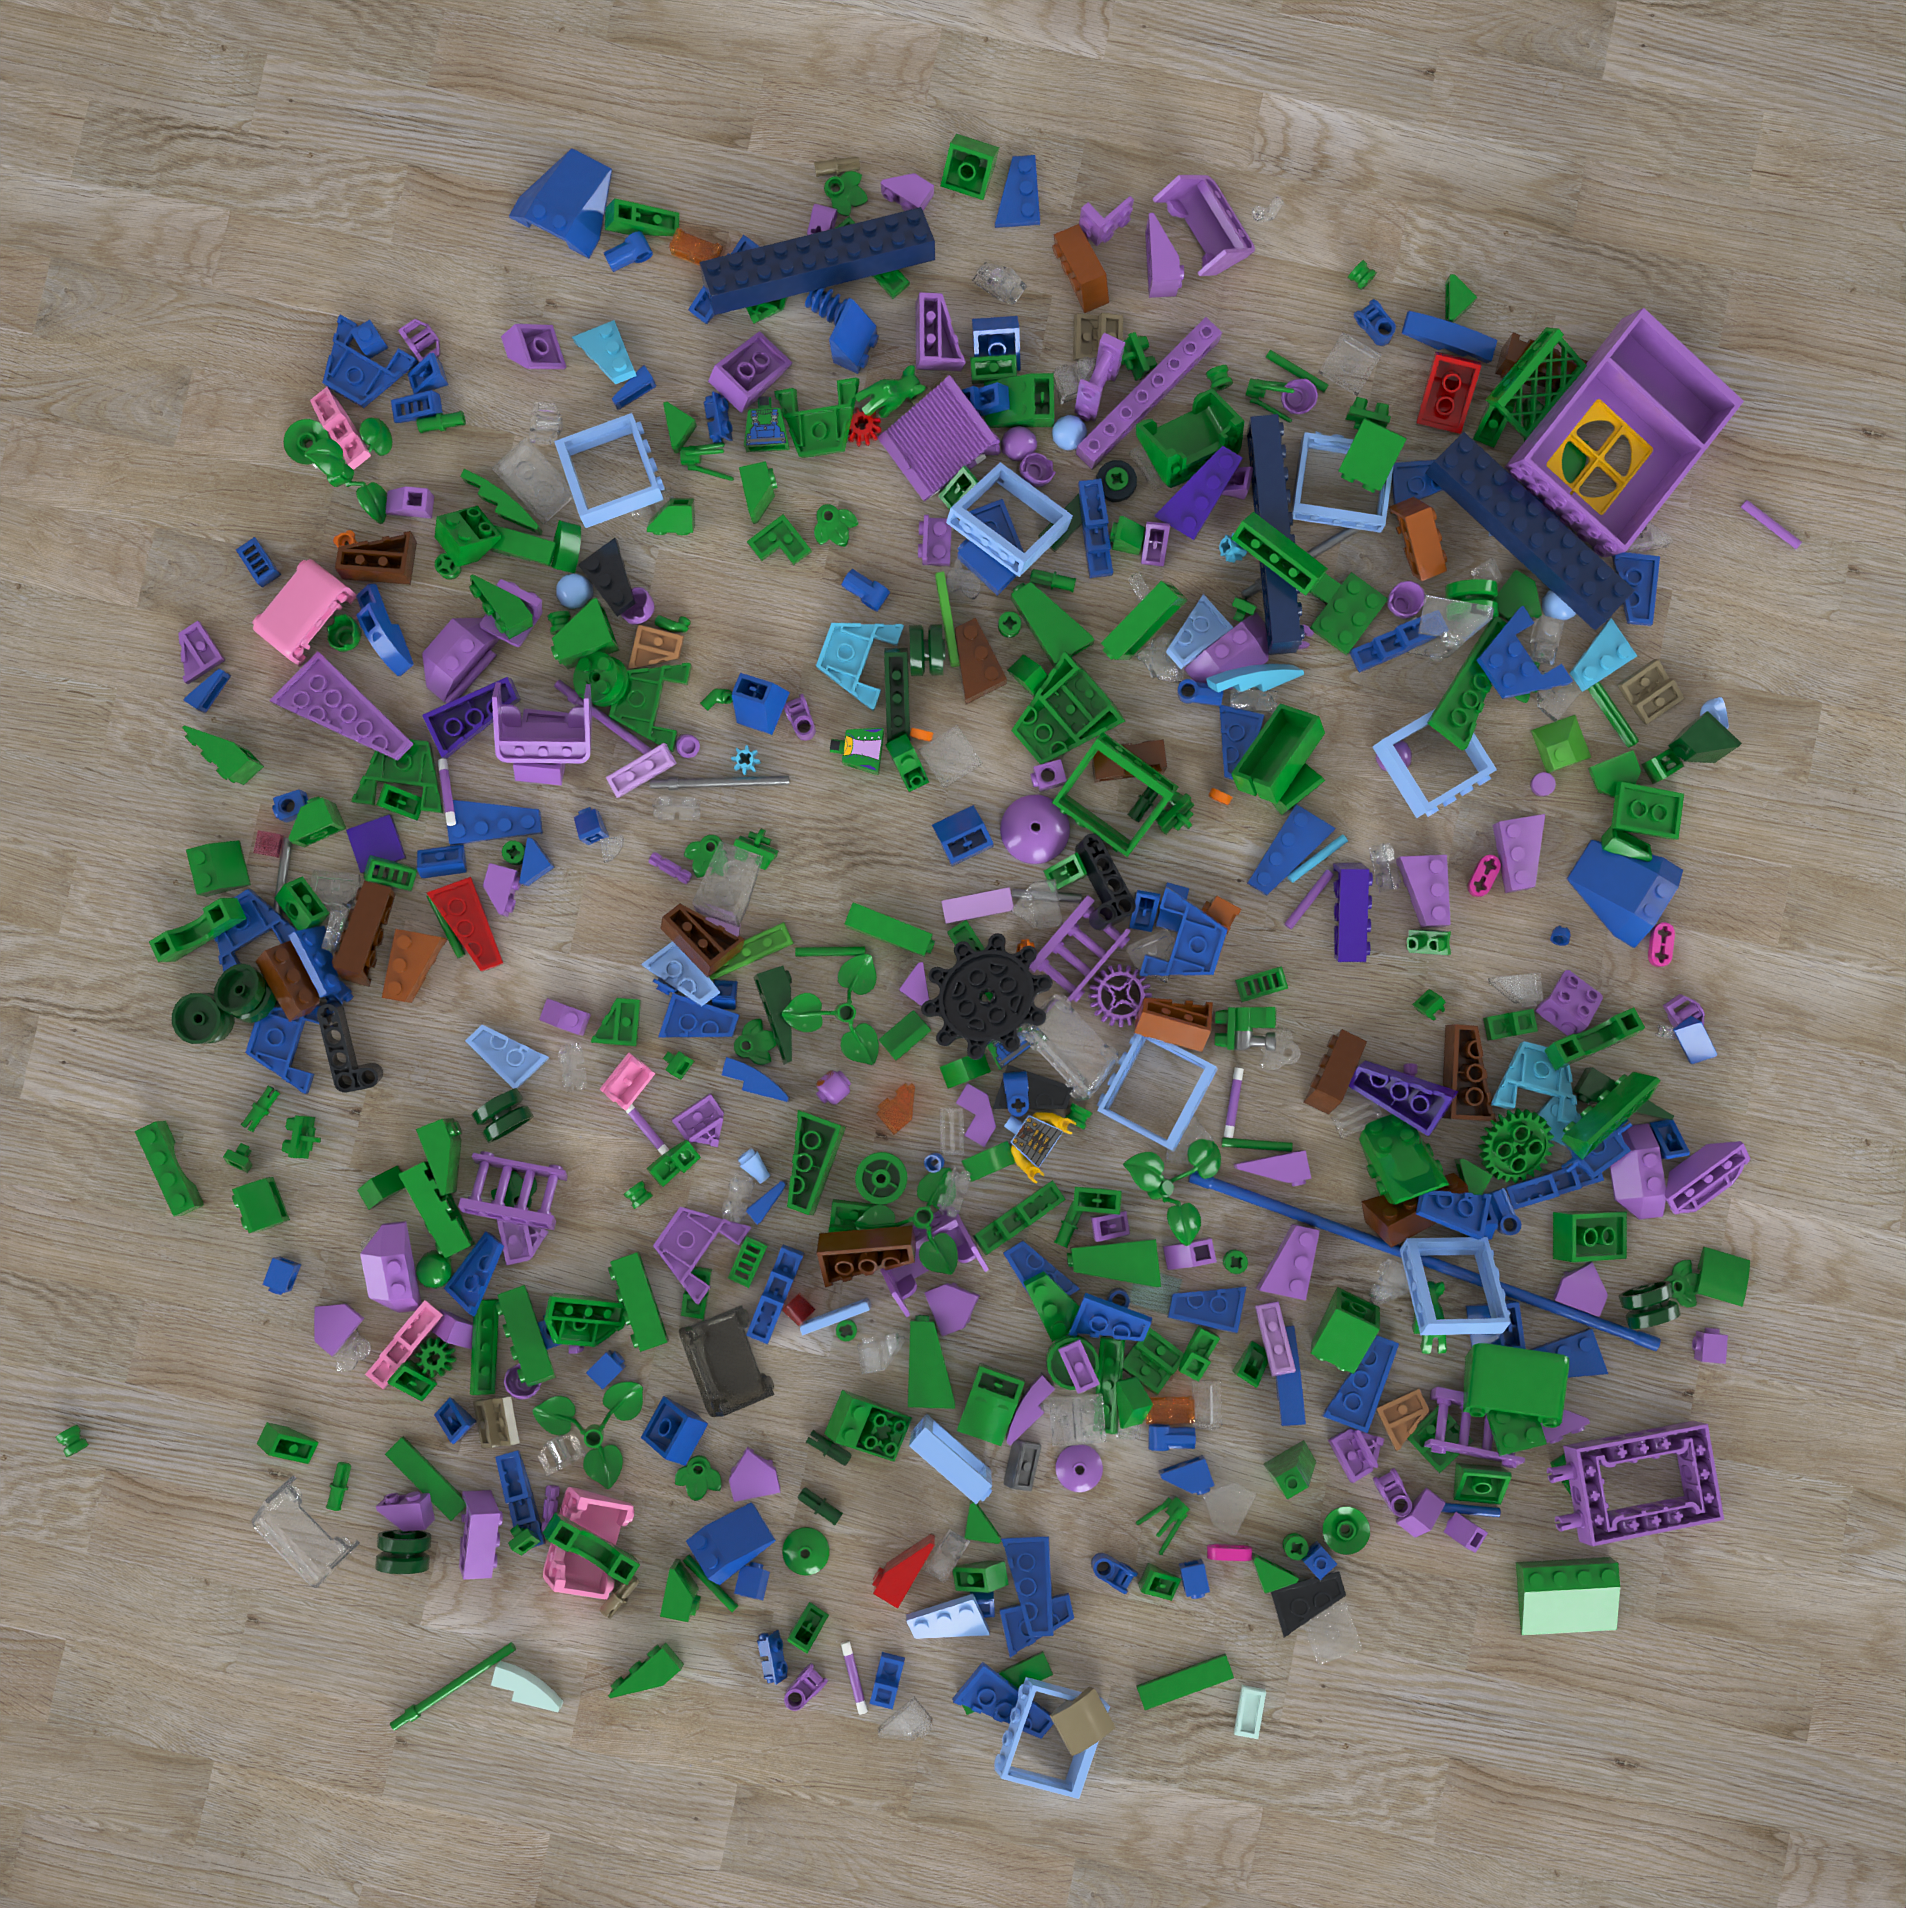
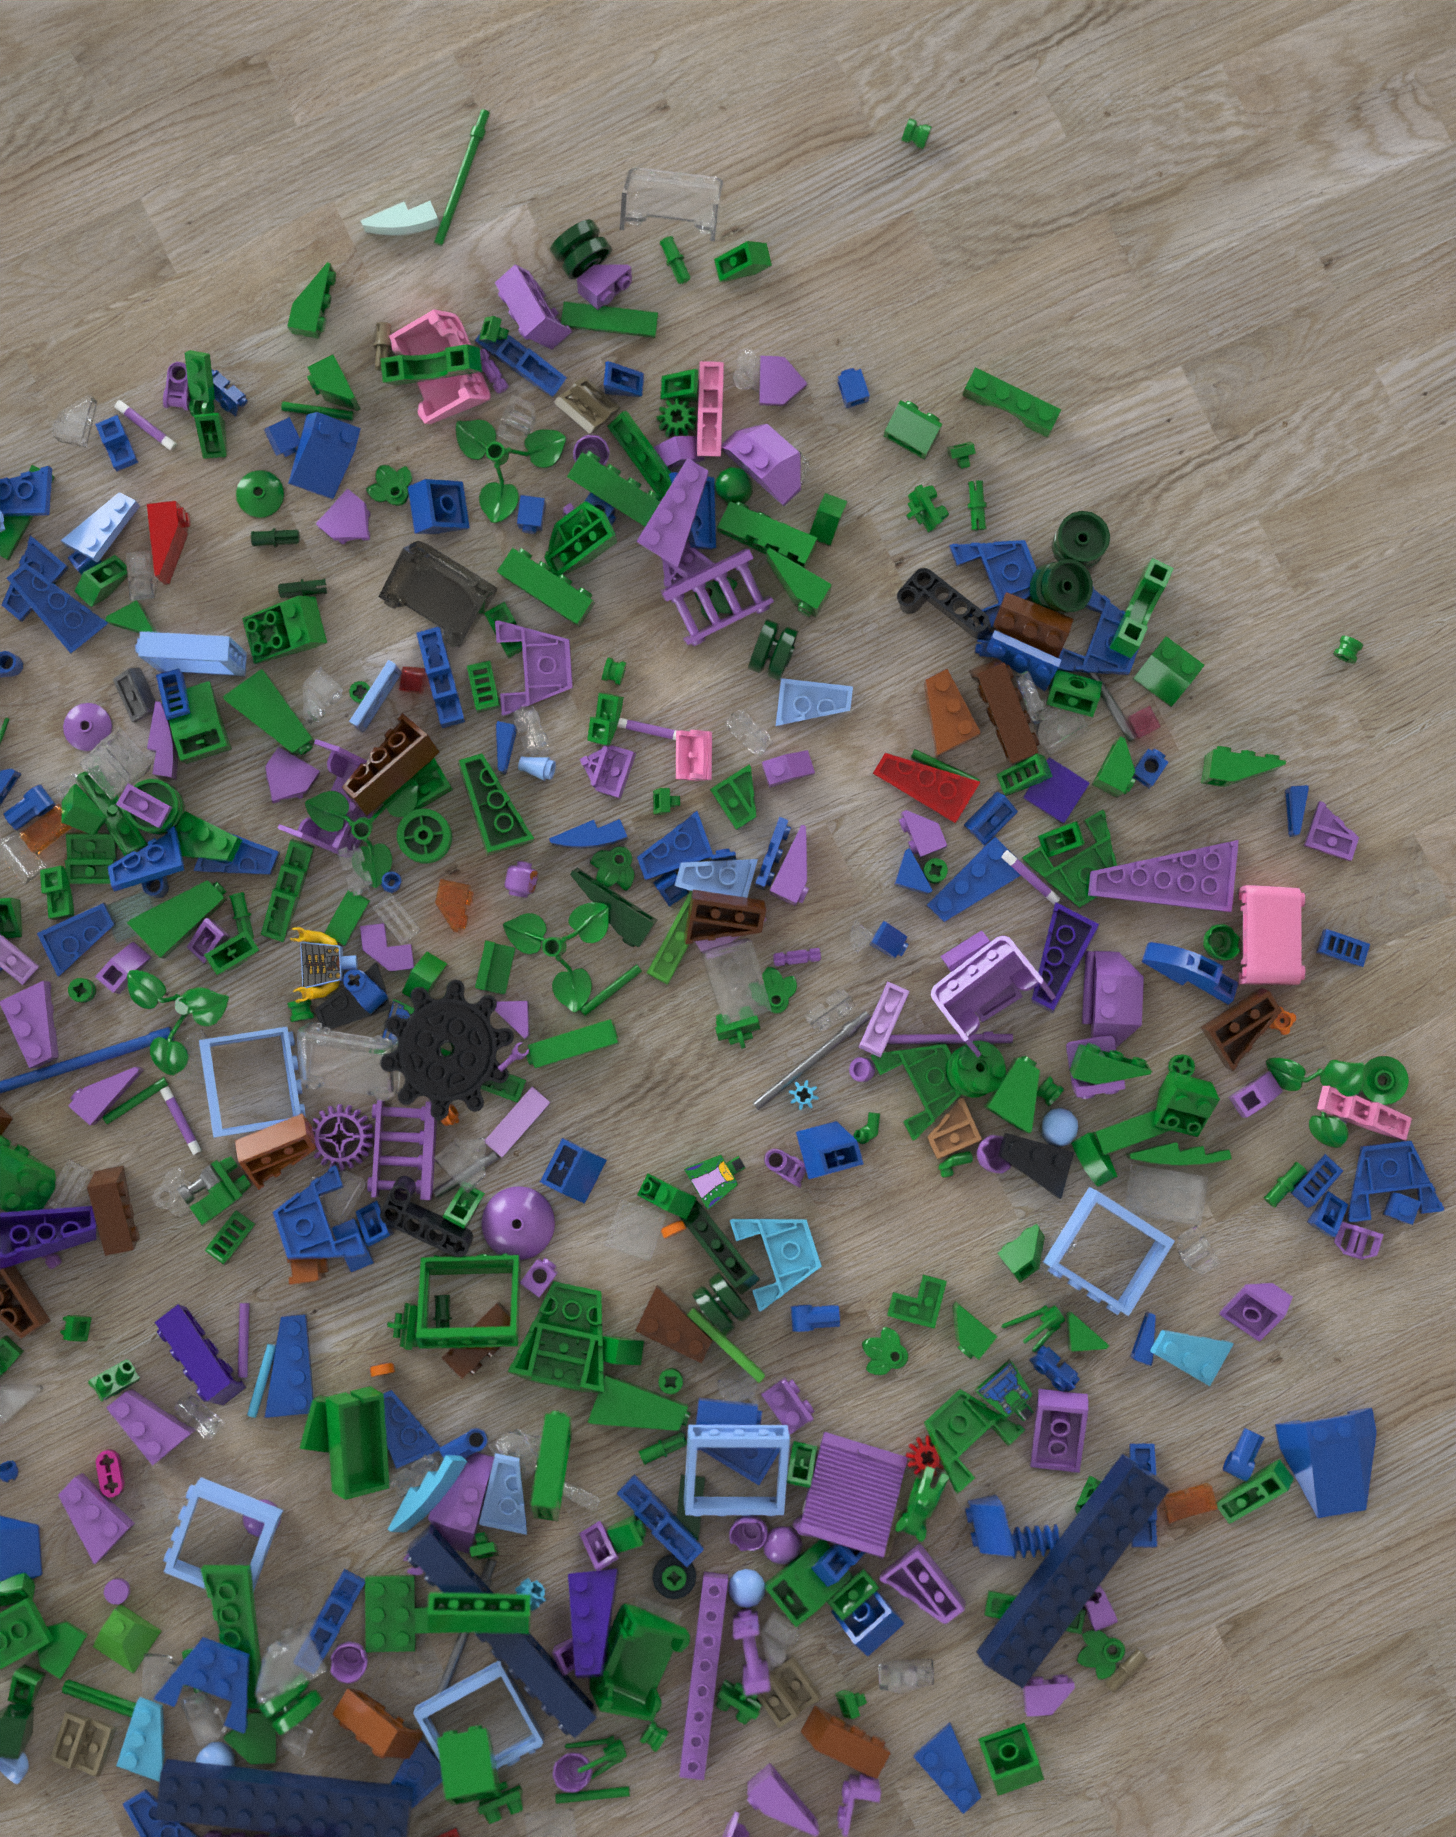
camera: 140 degrees right, 0 degrees up
none -> blue slope [156,668,190,720]
none -> green hinge [184,350,215,417]
none -> medium lavender hand [497,1042,529,1072]
none -> medium lavender wedge [636,458,709,568]
none -> blue wing [755,817,791,890]
none -> medium lavender slope [769,824,809,906]
none -> green tile [835,1690,867,1719]
none -> green wheel [1333,636,1364,664]

